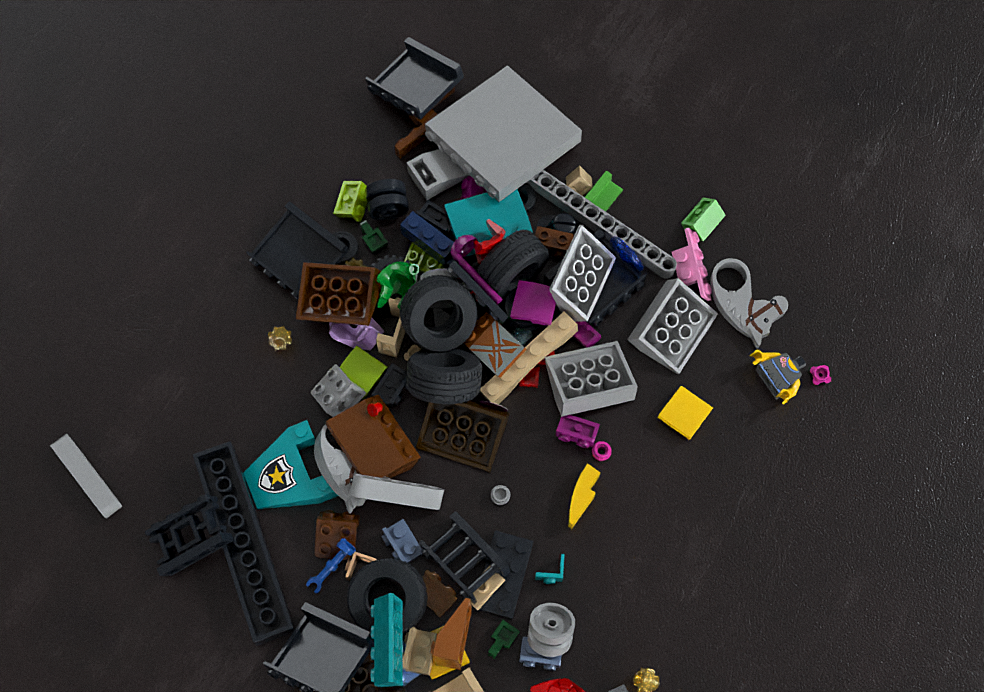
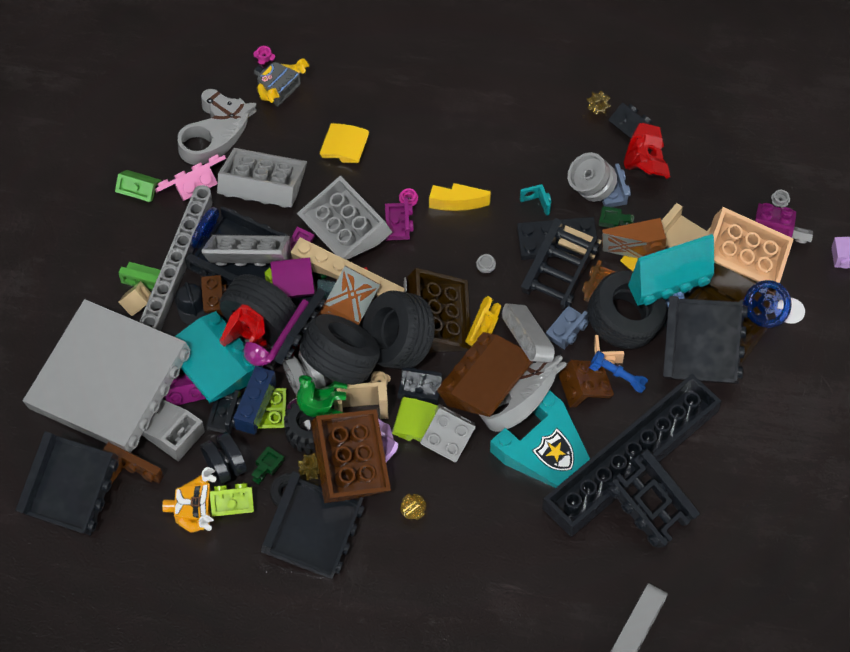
camera: 110 degrees left, 10 degrees down
red piece [367,402,383,417] -> none
none -> torso [162,467,216,533]
none -> yellow hinge [465,296,501,346]

